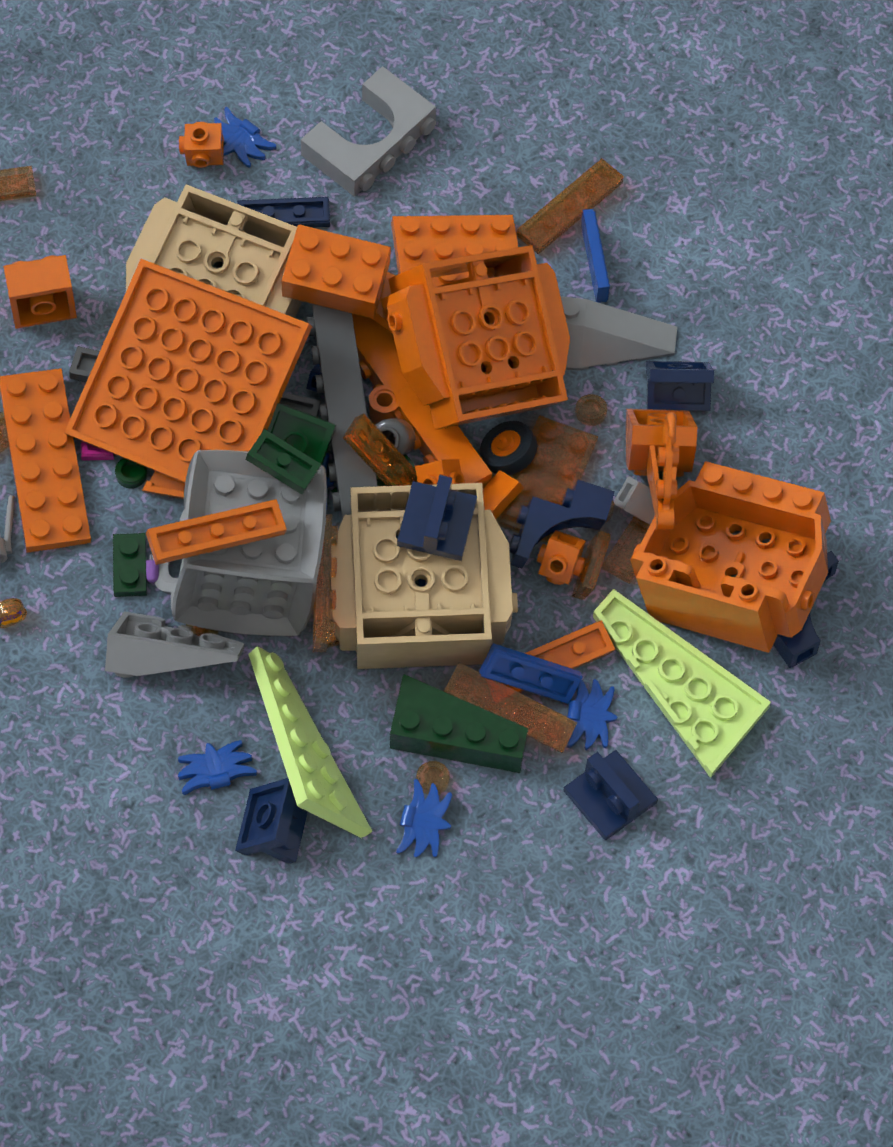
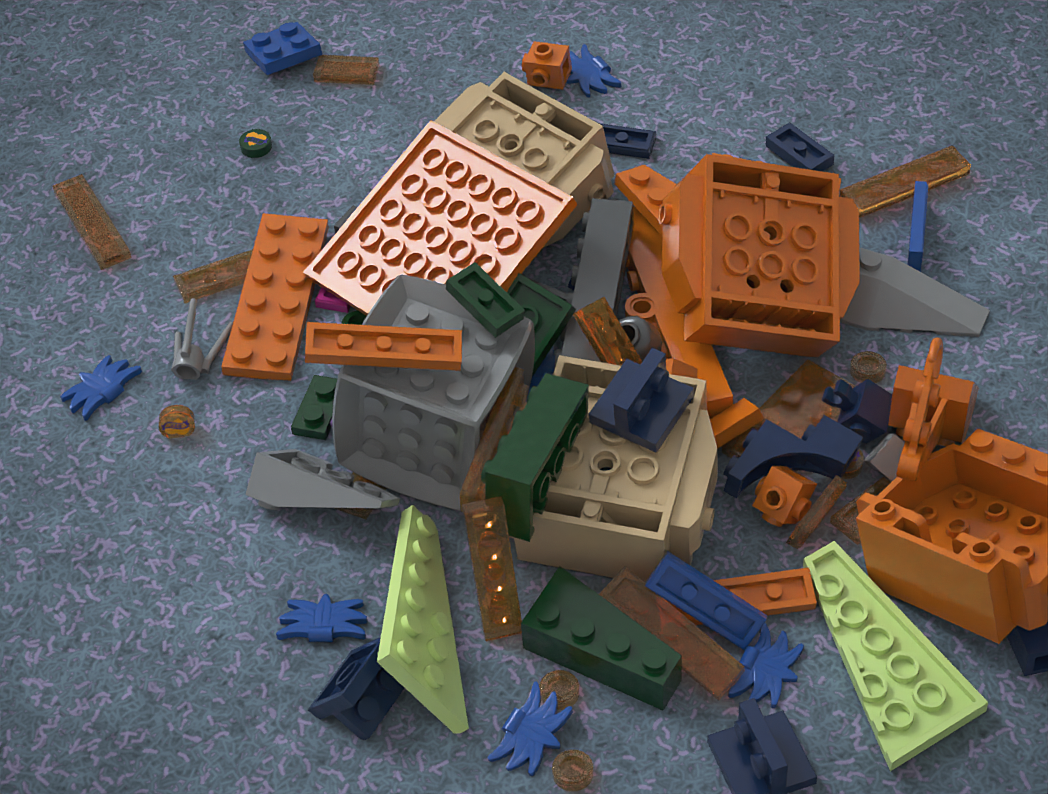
camera: 25 degrees right, 15 degrees down
orange brick [3,255,77,329] -> none
orange brick [281,224,391,319] -> none
light grey arch [301,66,436,197] -> none
black wheel [480,421,538,475] -> none
dark blue bracket [646,361,714,411] -> none
none -> clear orange plate [462,496,522,641]
none -> dark green wedge [481,373,589,542]
none -> clear orange tile [552,750,594,791]
none -> dark blue plate [766,122,834,171]
none -> dark blue brick [821,379,893,444]

